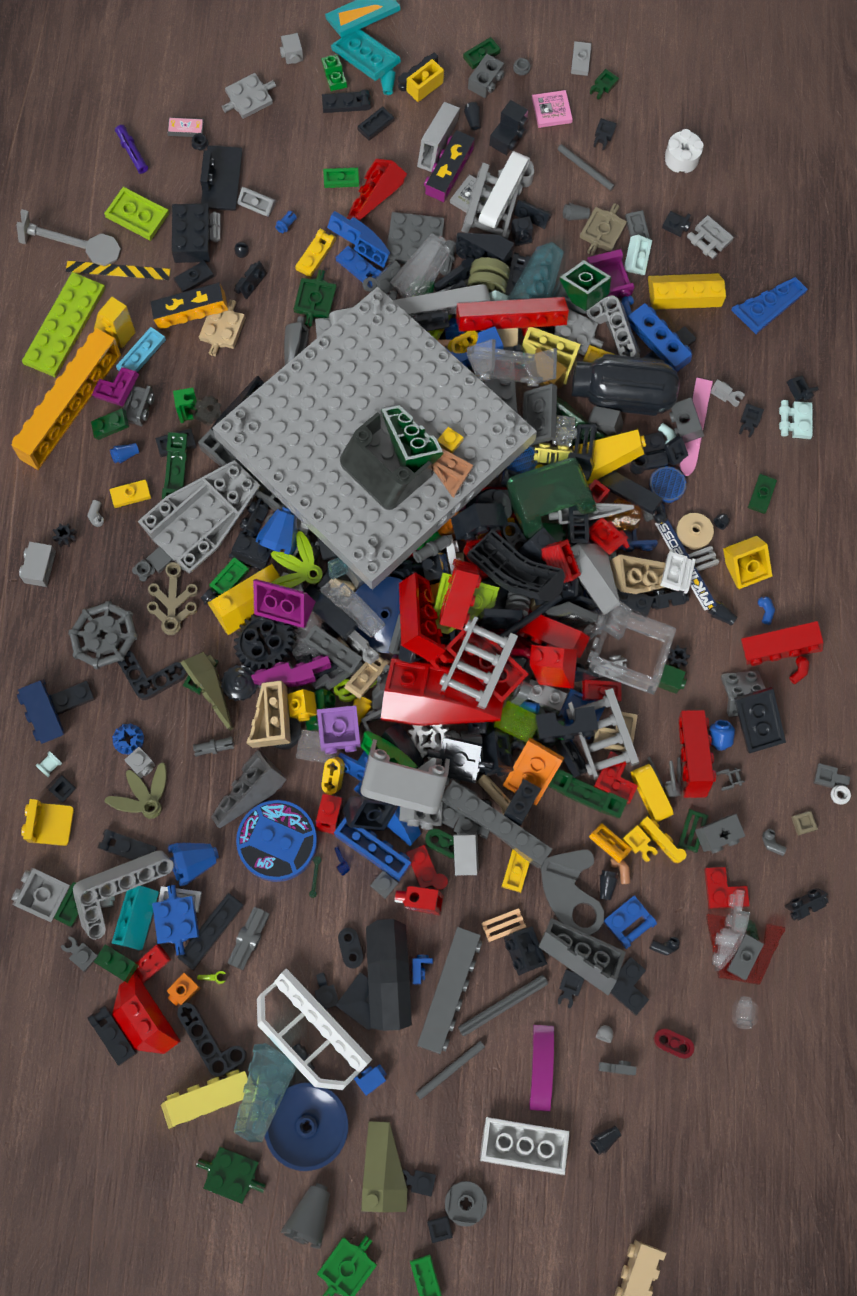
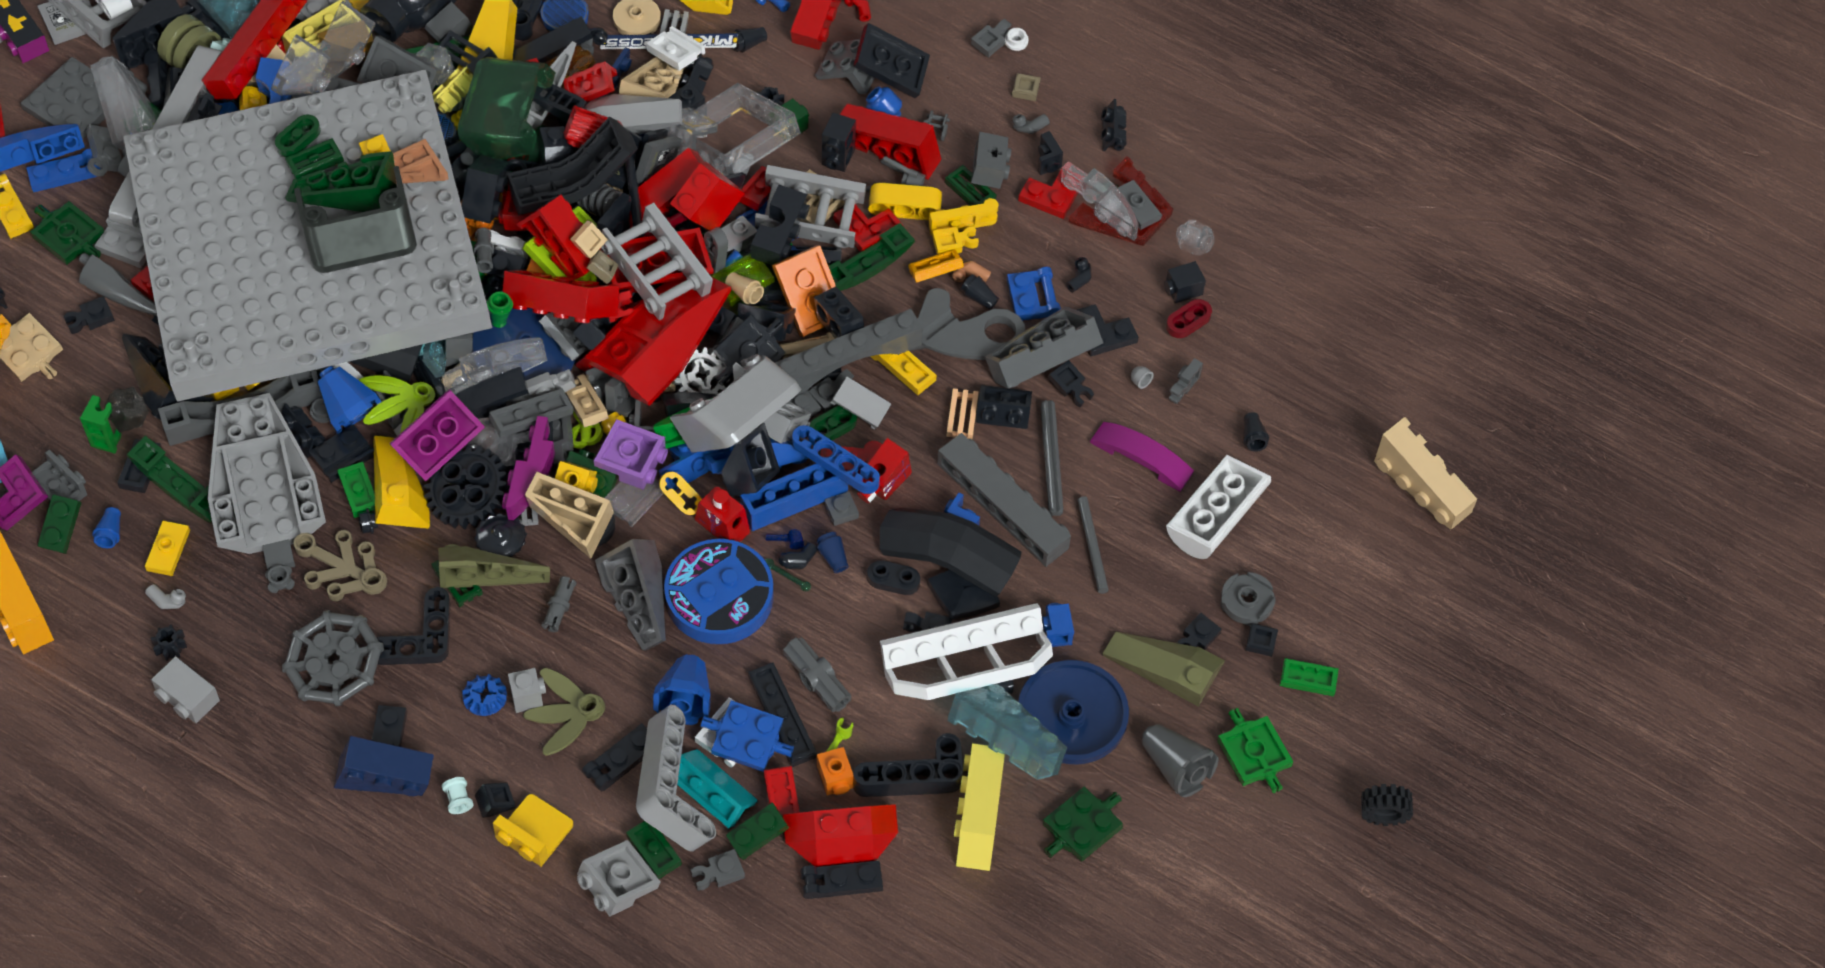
camera: 60 degrees left, 15 degrees down
none -> black plate [64,296,115,334]
none -> dark green plate [275,114,321,157]
none -> dark green tile [285,138,344,179]
none -> green cone [487,292,513,328]
none -> tan plate [570,220,608,259]
none -> dark tan tile [587,250,618,284]
none -> tan cone [725,272,764,304]
none -> black arm [778,542,818,569]
none -> blue beam [792,425,880,494]
none -> dark blue cone [817,532,849,574]
none -> black brick [822,113,856,172]
none -> black bracket [1038,131,1063,175]
none -> black brick [1164,261,1206,304]

